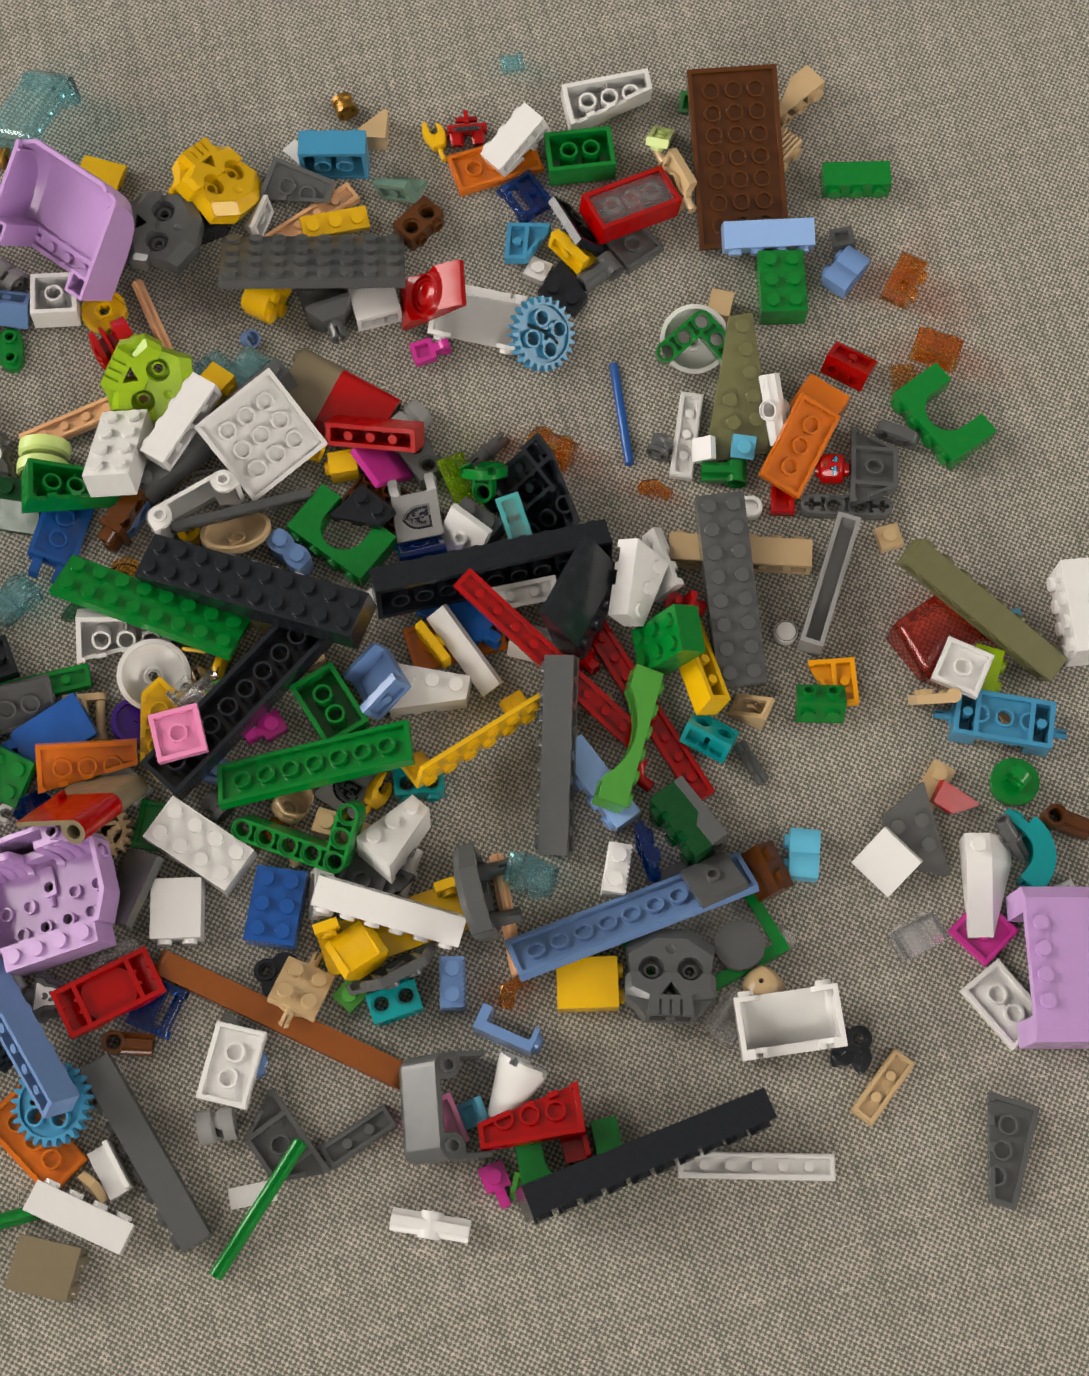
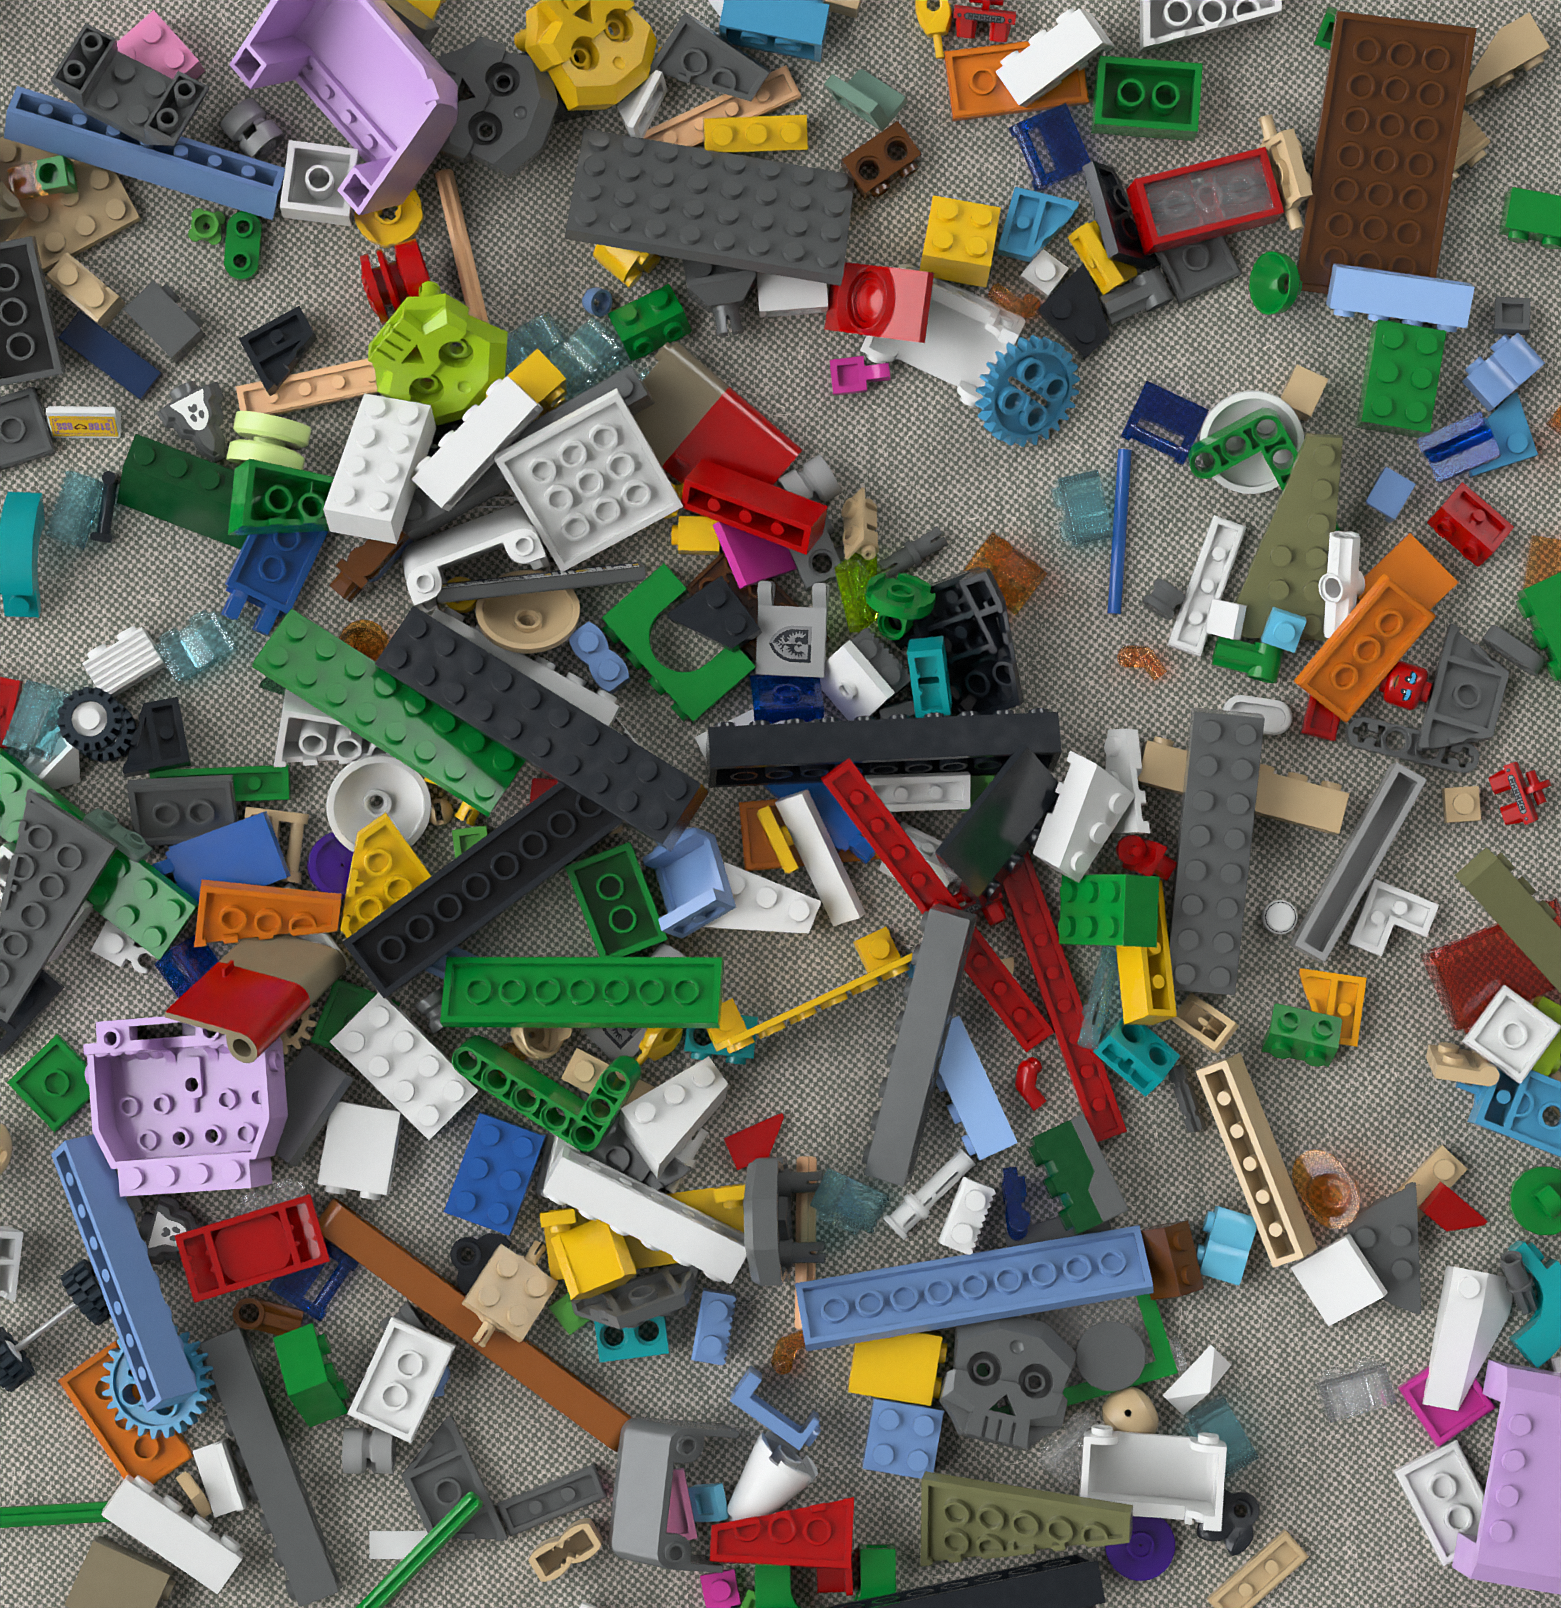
camera: 10 degrees right, 15 degrees up
bright pink plate [147,703,209,765] -> none
clear bracket [166,669,218,707] -> none
dark pink plate [244,709,289,746] -> none
bright green arch [592,664,665,814] -> none
yellowish green plate [645,125,675,152] -> none
dark grey plate [680,851,749,909] -> none
none -> black wing [239,306,317,396]
none -> green brick [273,1323,350,1428]
none -> tan brick [528,1518,603,1582]
none -> green bracket [608,284,692,361]
none -> red tile [723,1112,784,1170]
none -> tan hinge [841,487,879,560]
none -> medium blue brick [862,1397,944,1479]
none -> white pin [883,1148,976,1240]
none -> yellow brick [919,195,1001,287]
none -> olive wing [920,1471,1133,1567]
none -> clear orange arm [988,283,1041,318]
none -> clear light blue brick [1051,470,1113,549]
none -> clear light blue pin [1077,946,1118,1049]
none -> dark purple piece [1105,1516,1175,1581]
none -> clear blue plate [1120,381,1209,466]
none -> white slope [1163,1345,1231,1415]
none -> clear light blue brick [1184,1394,1259,1478]
none -> tan brick [1196,1053,1317,1268]
none -> green piece [1249,251,1302,315]
none -> clear orange piece [1292,1149,1360,1229]
none -> white plate [1347,879,1439,956]
none -> medium blue panel [1365,467,1416,523]
none -> clear blue panel [1416,411,1501,483]
none -> dark azure wing [1460,392,1538,478]
none -> red hips [1488,761,1552,825]

